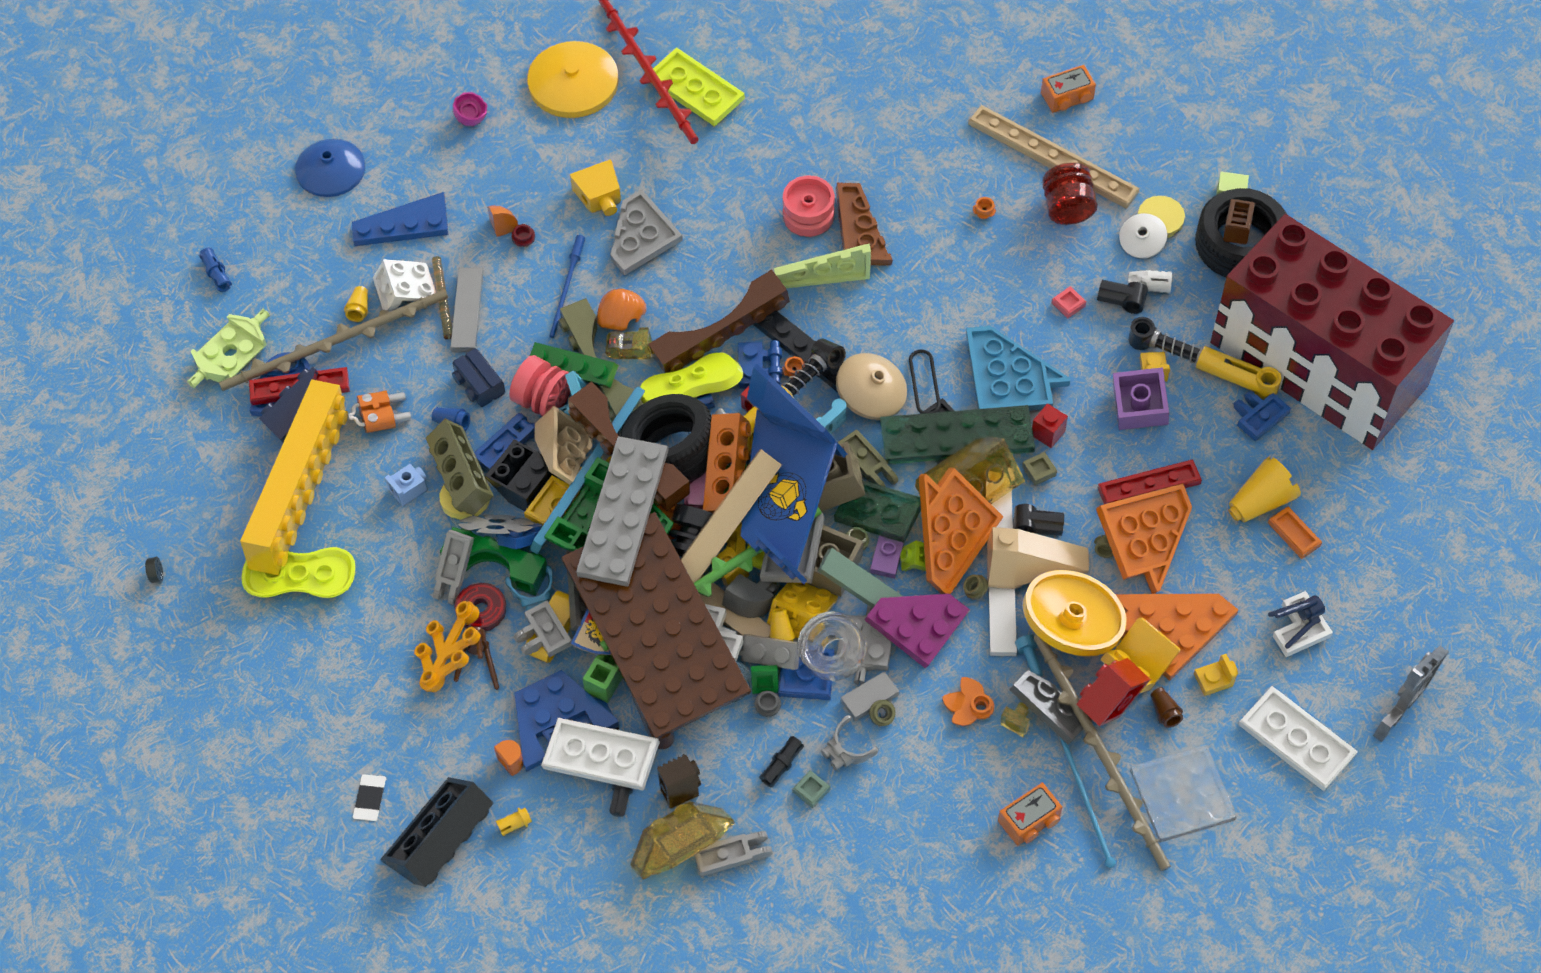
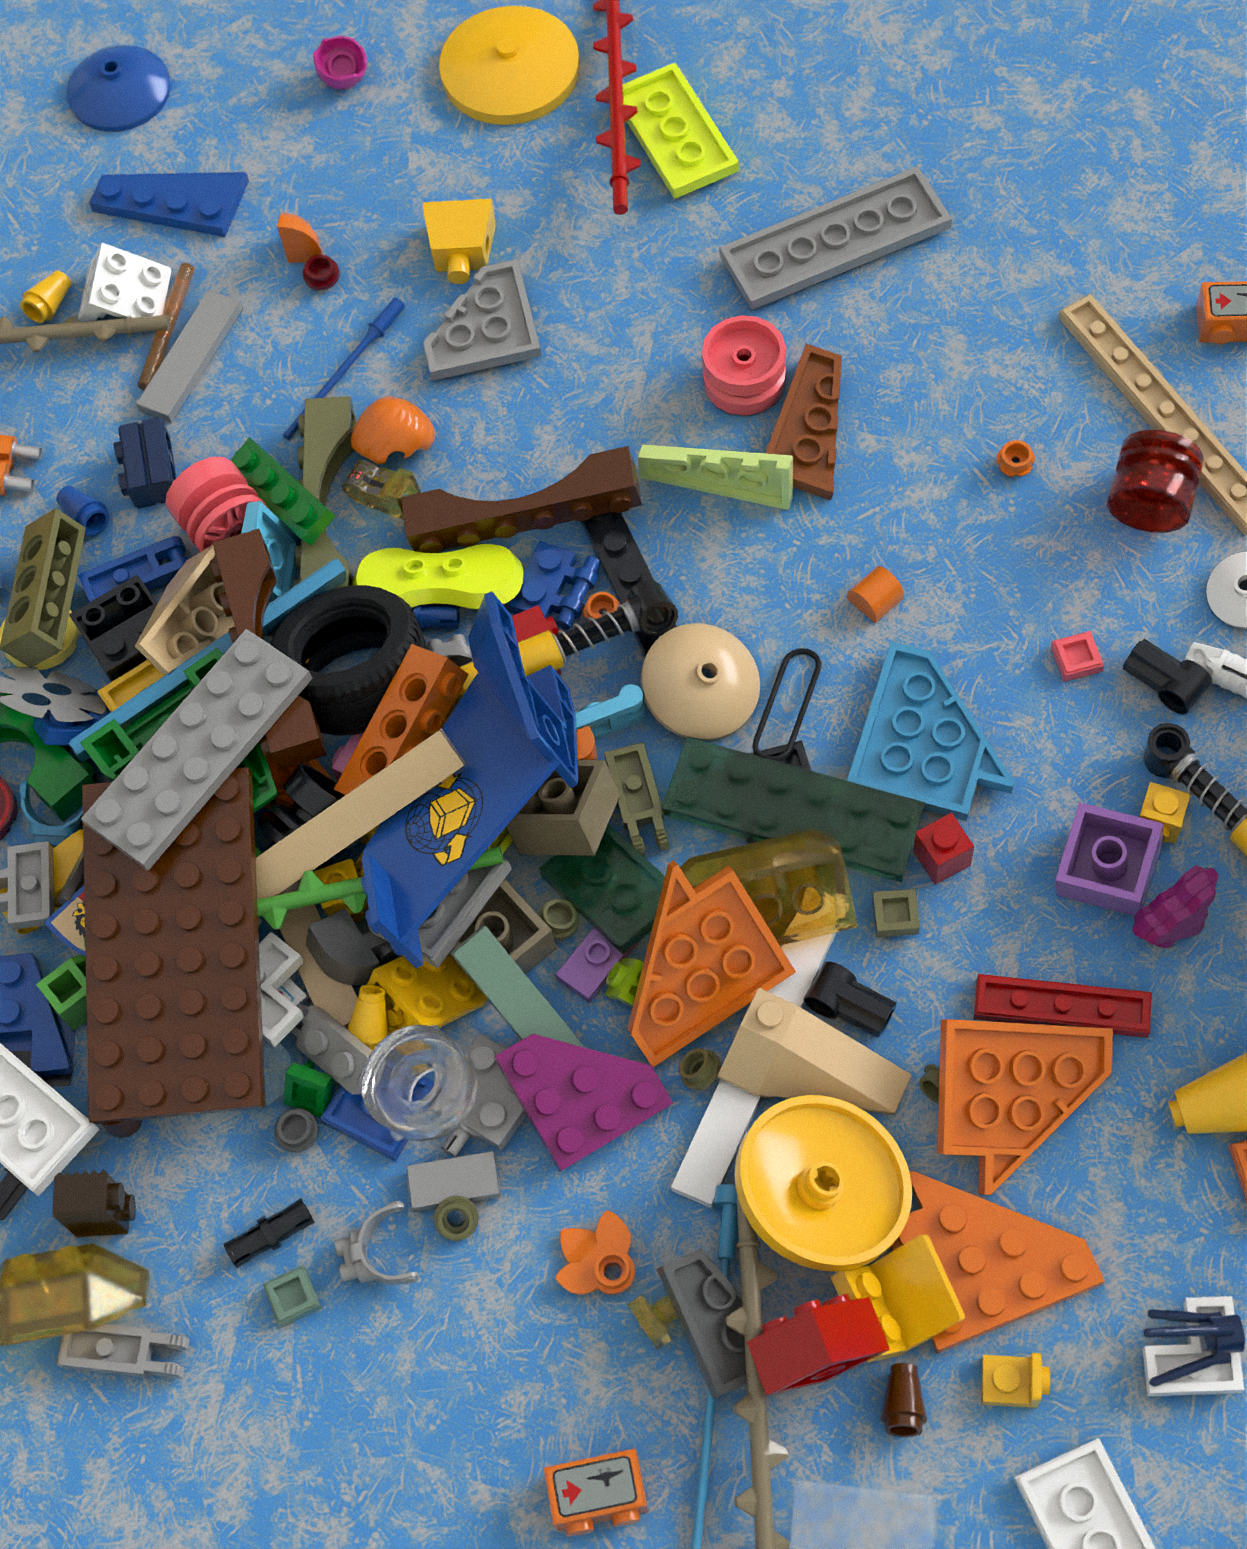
camera: 30 degrees right, 5 degrees up
none -> light grey plate [719,166,952,310]
none -> orange brick [847,566,904,623]
none -> magenta rock [1132,865,1219,948]

